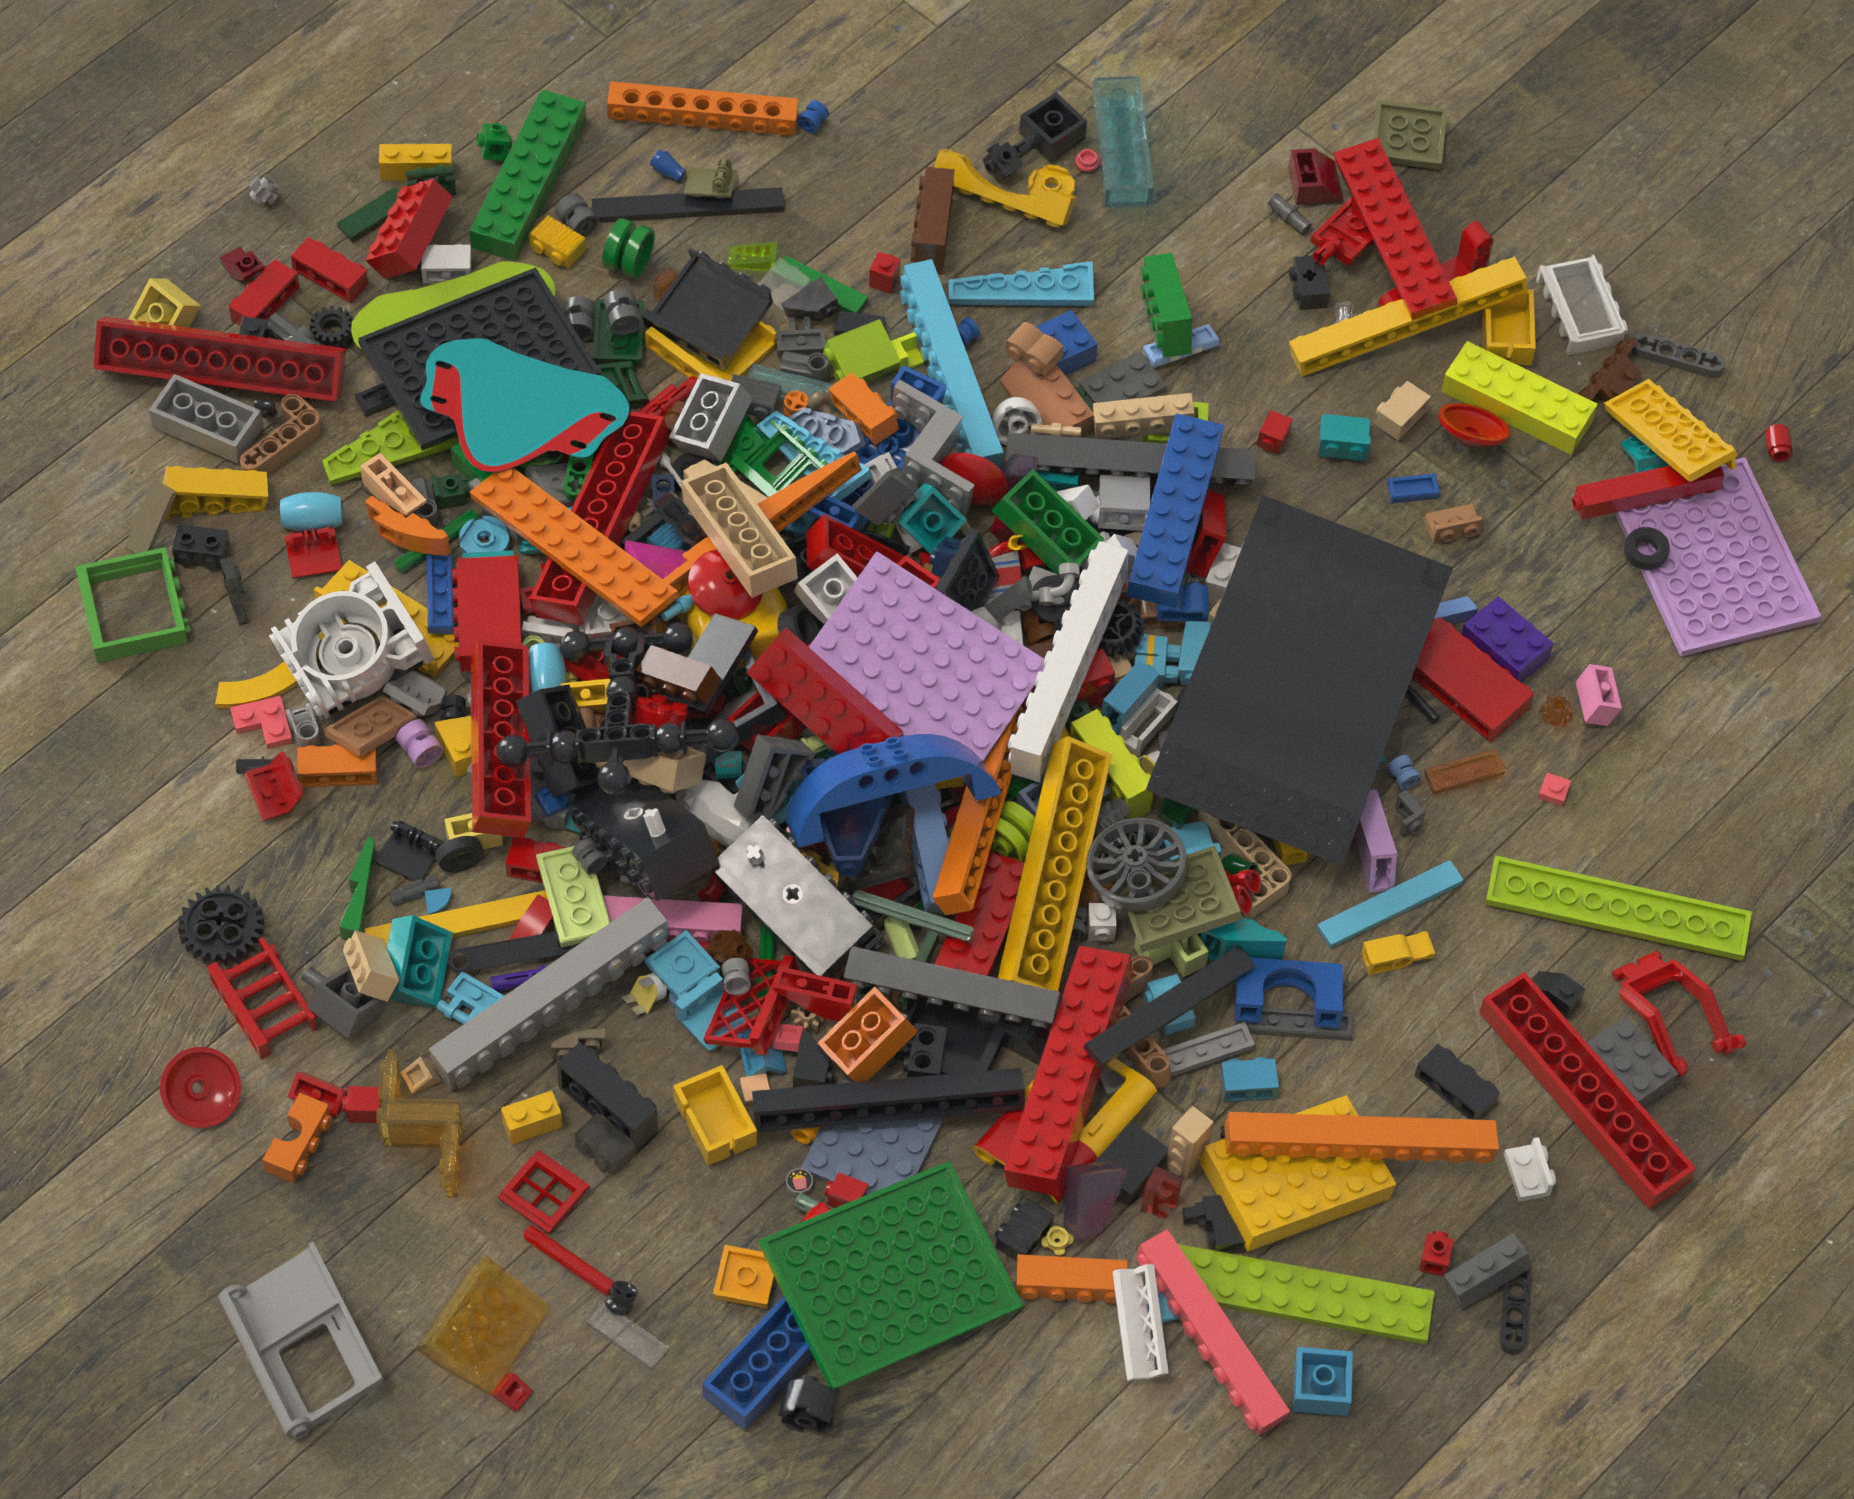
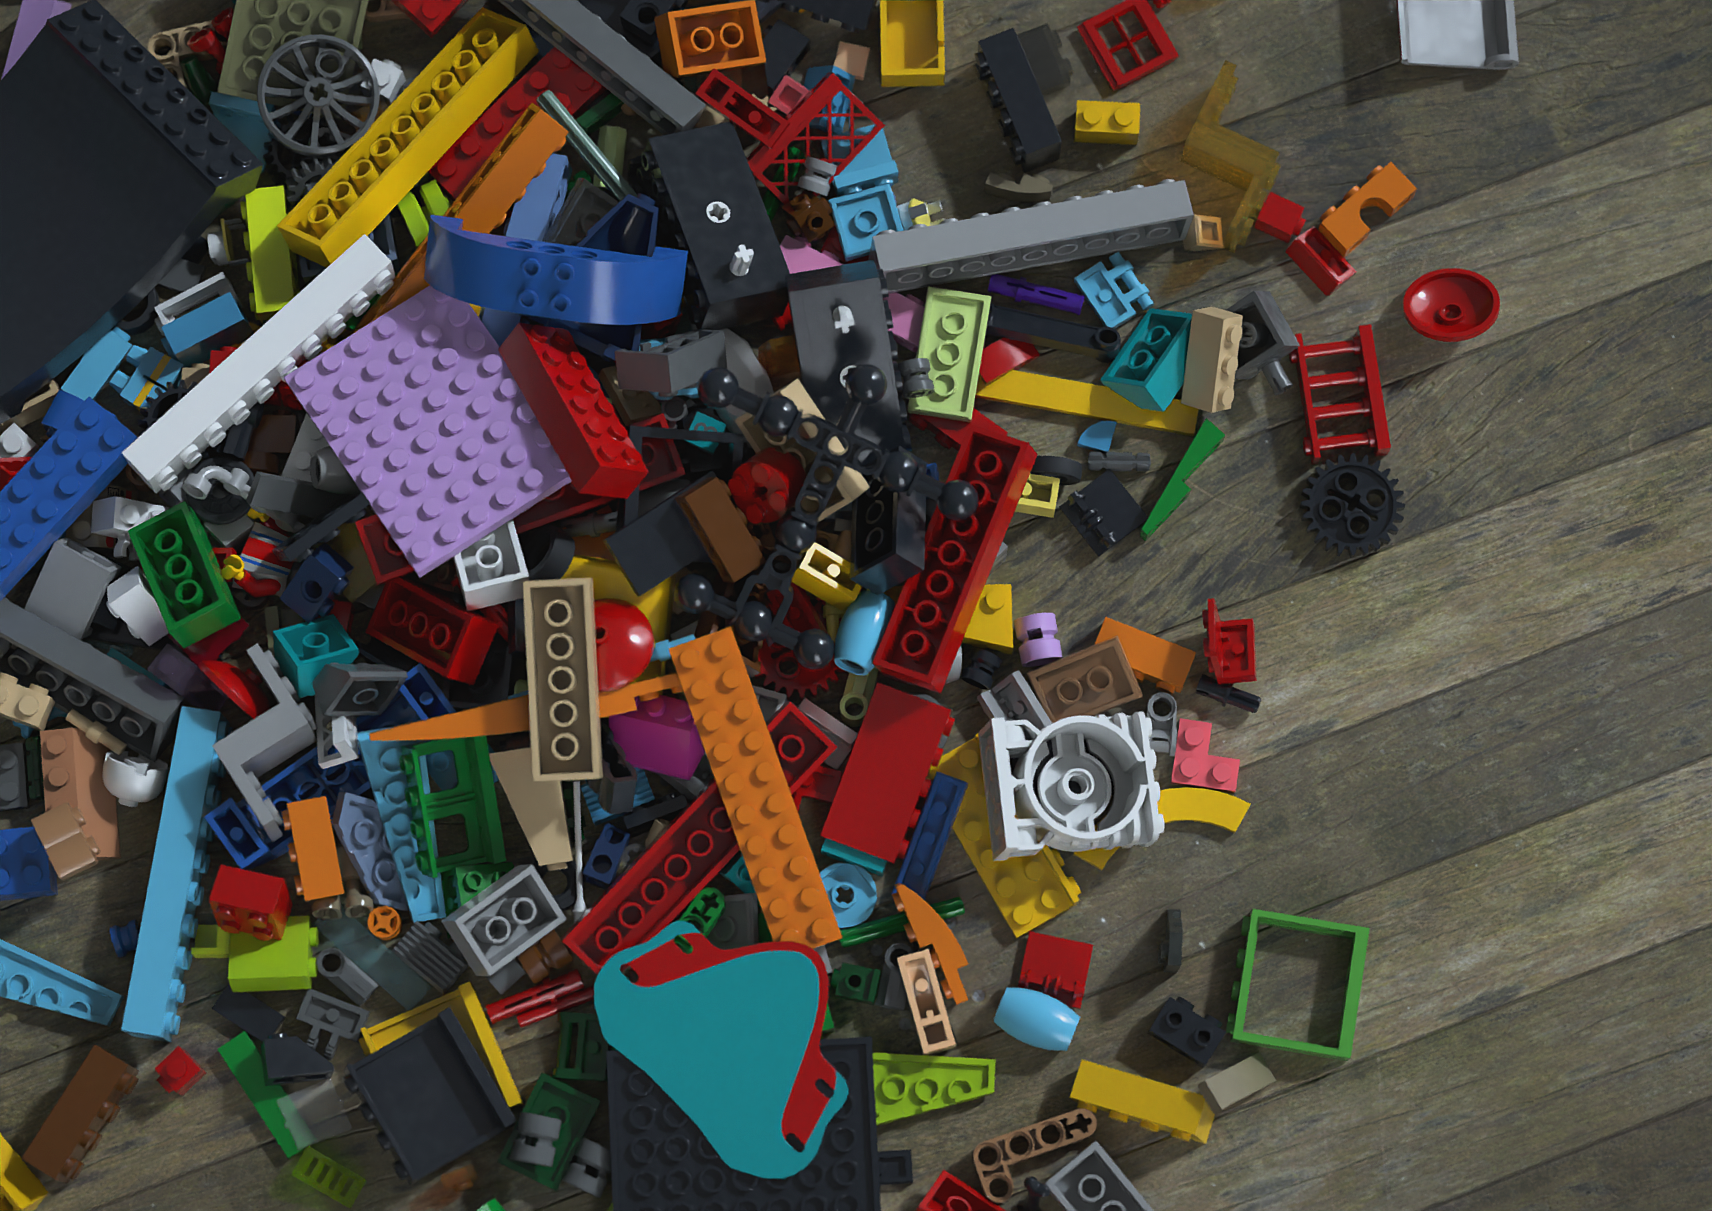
camera: 150 degrees left, 20 degrees up
none -> red brick [209,865,293,941]

